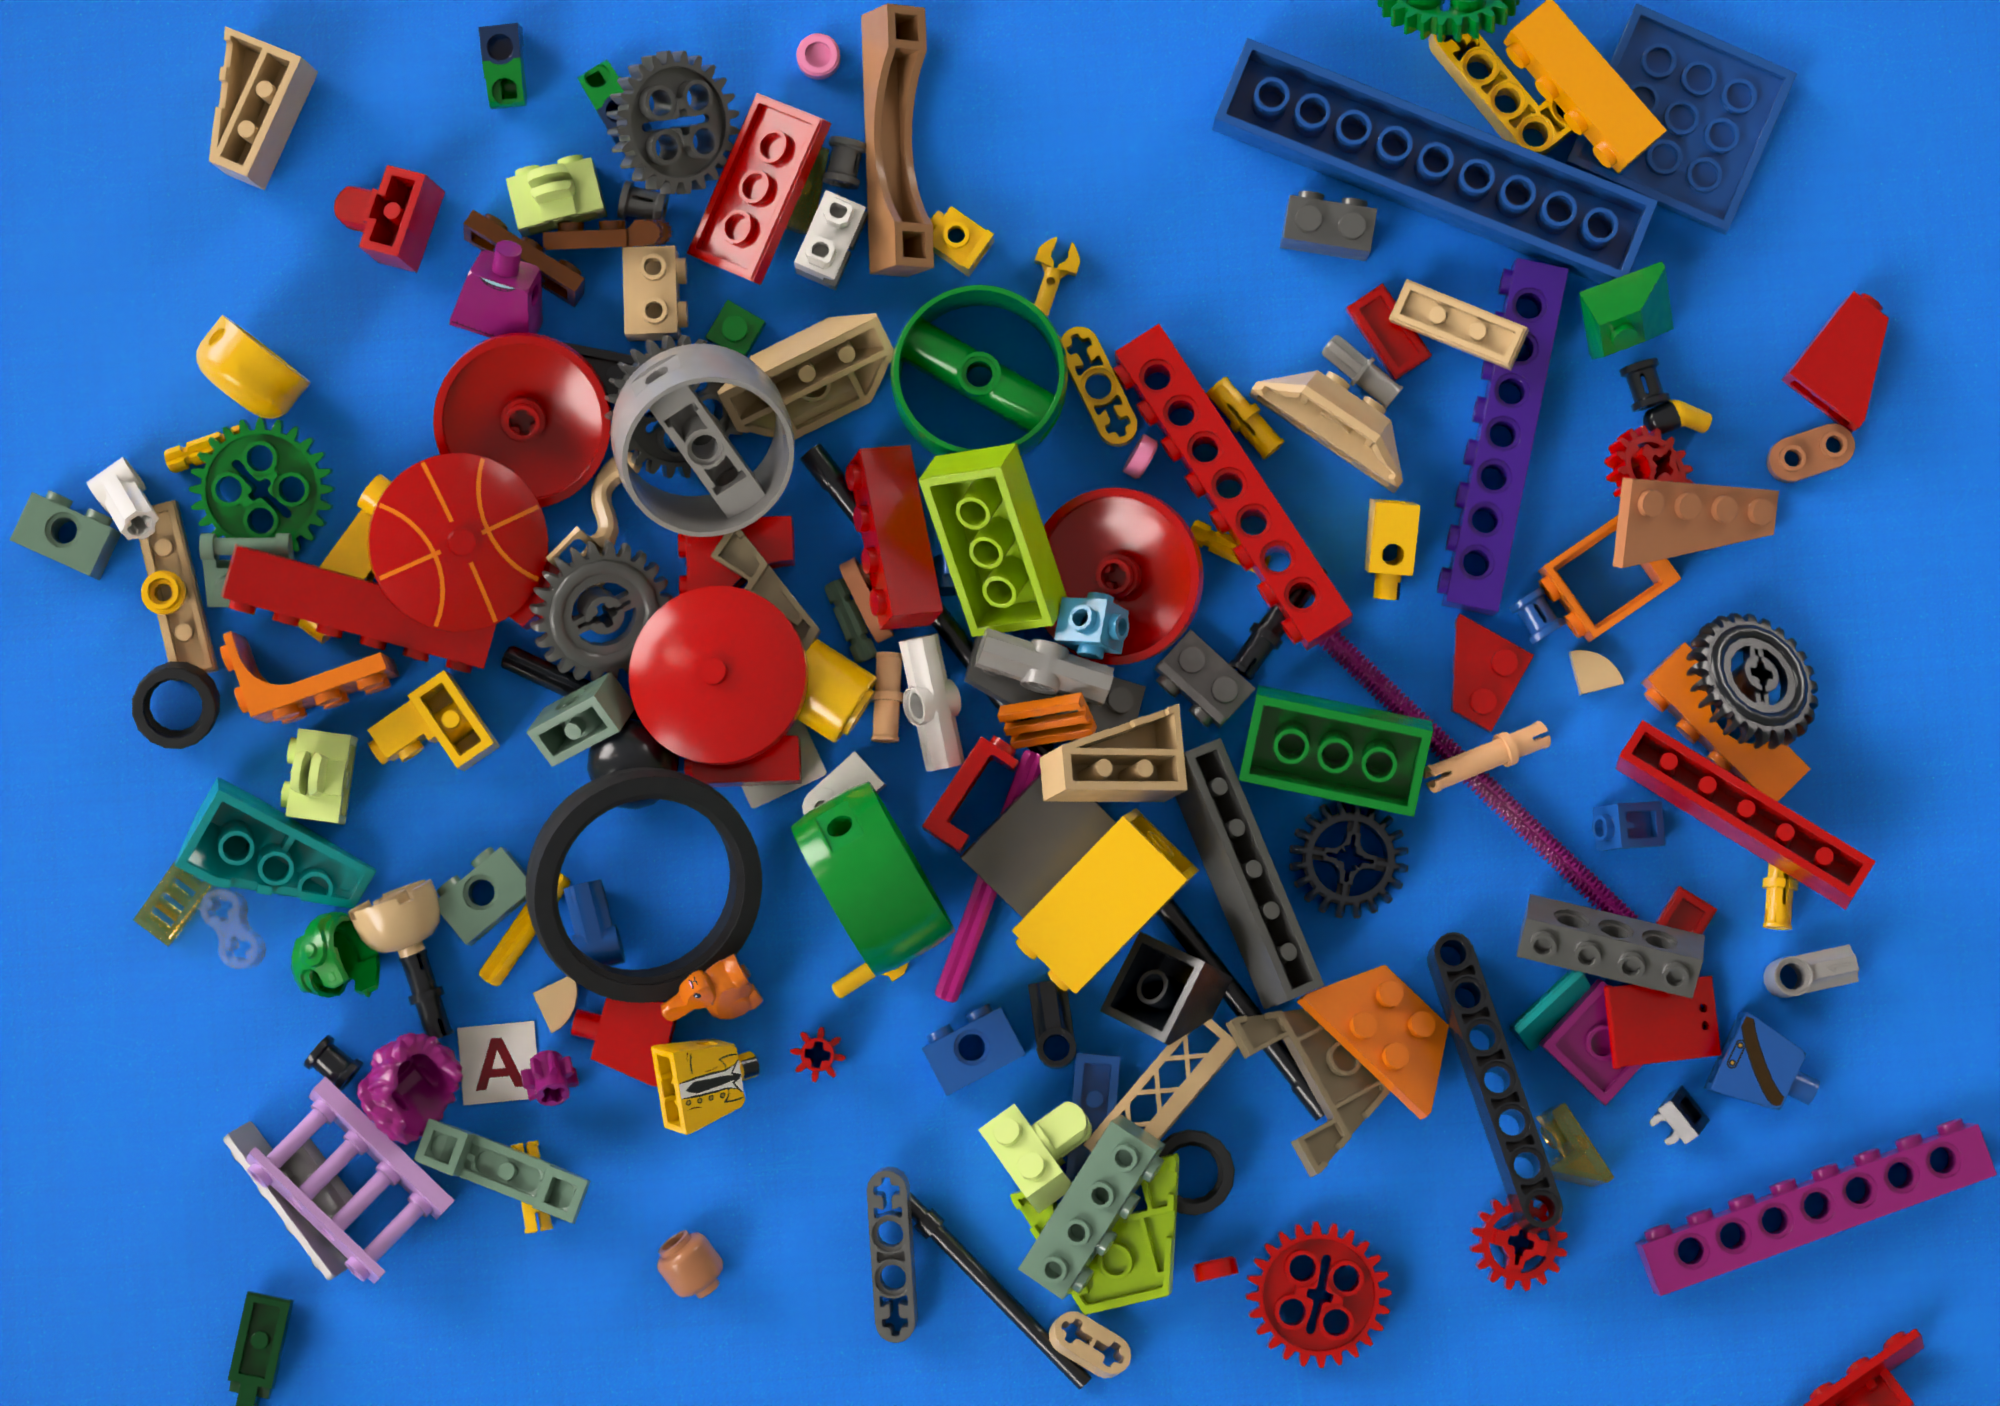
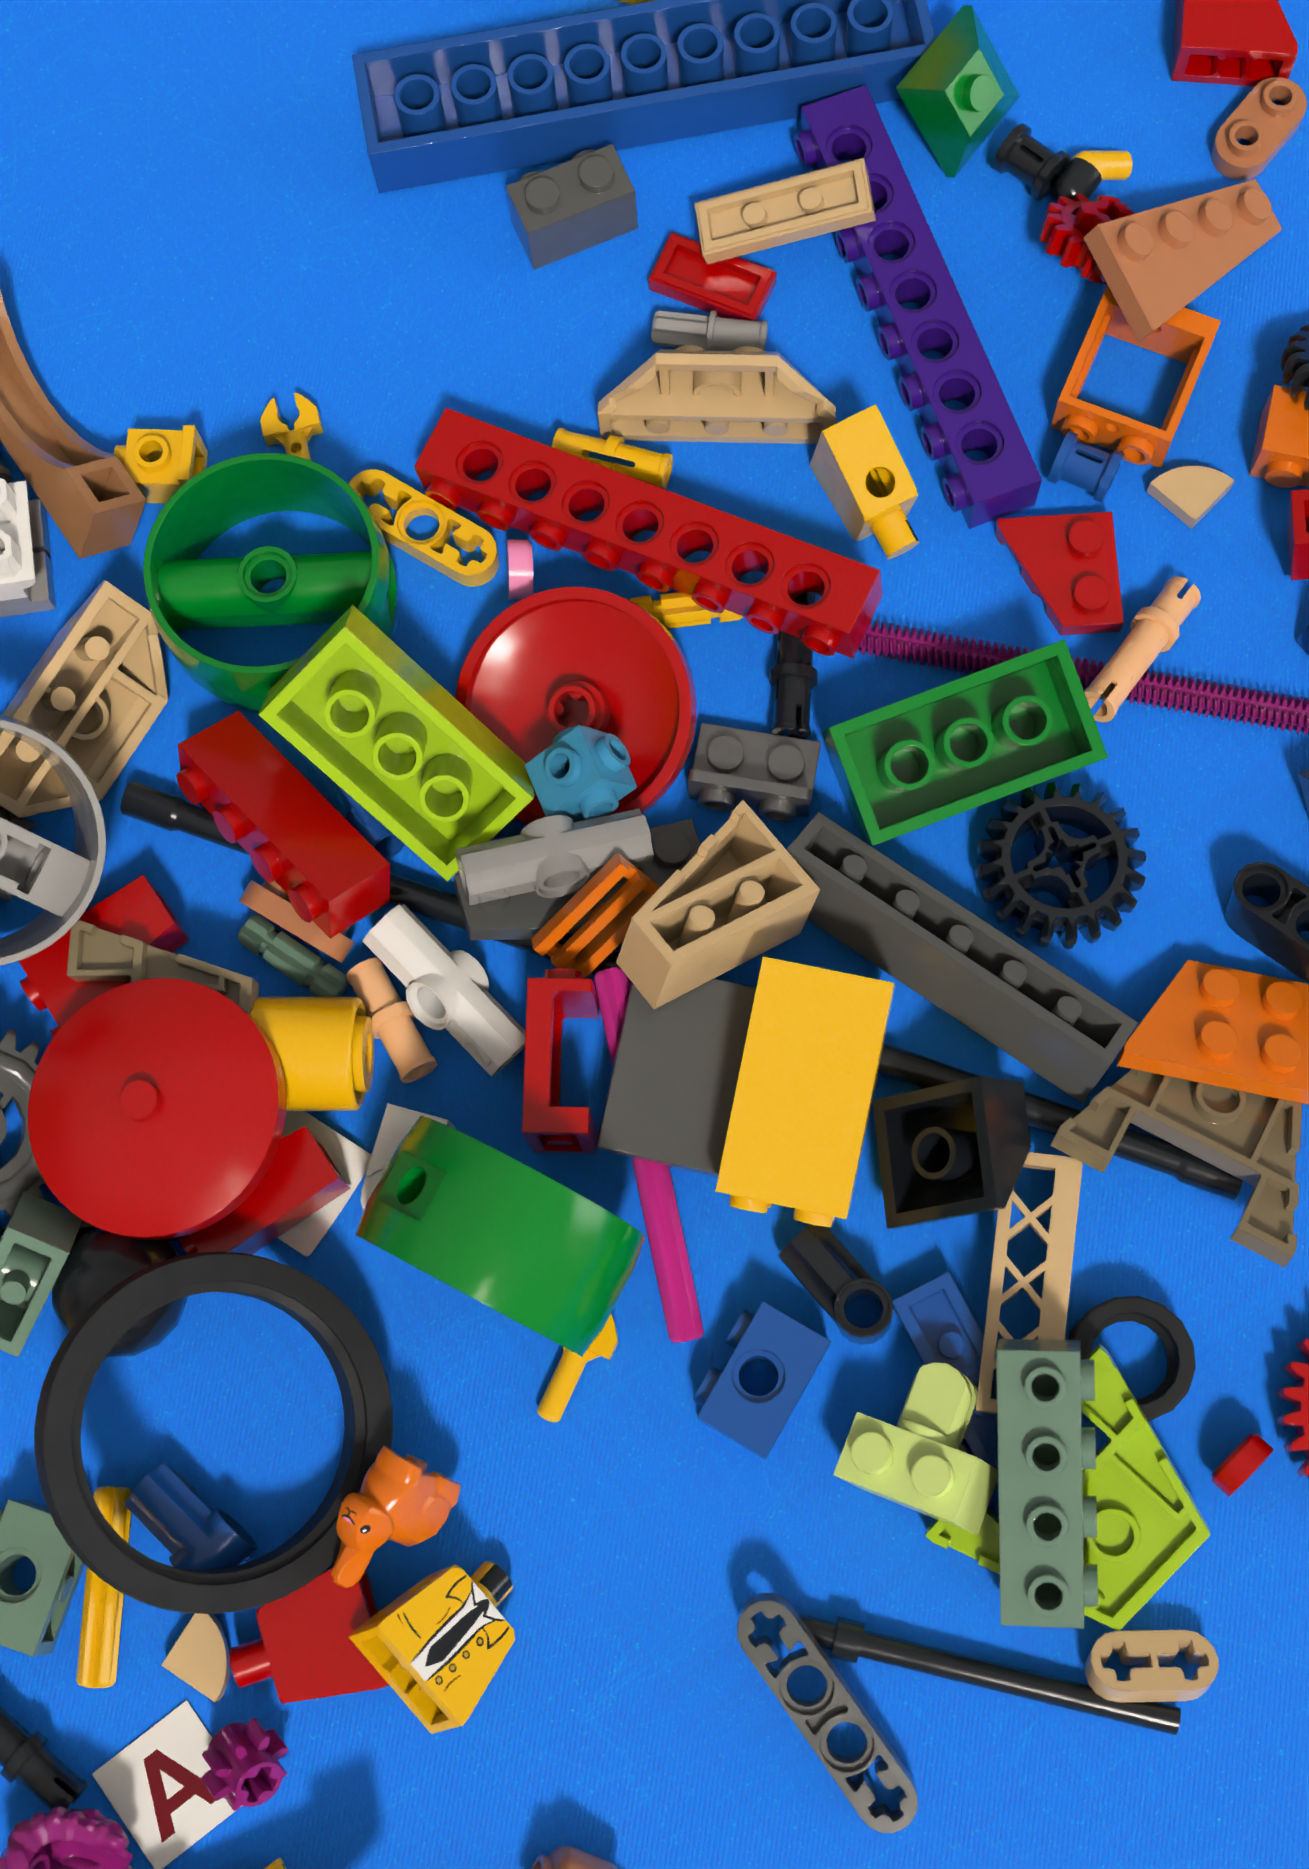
camera: 25 degrees left, 10 degrees down
red gear [790,1027,846,1082] -> none

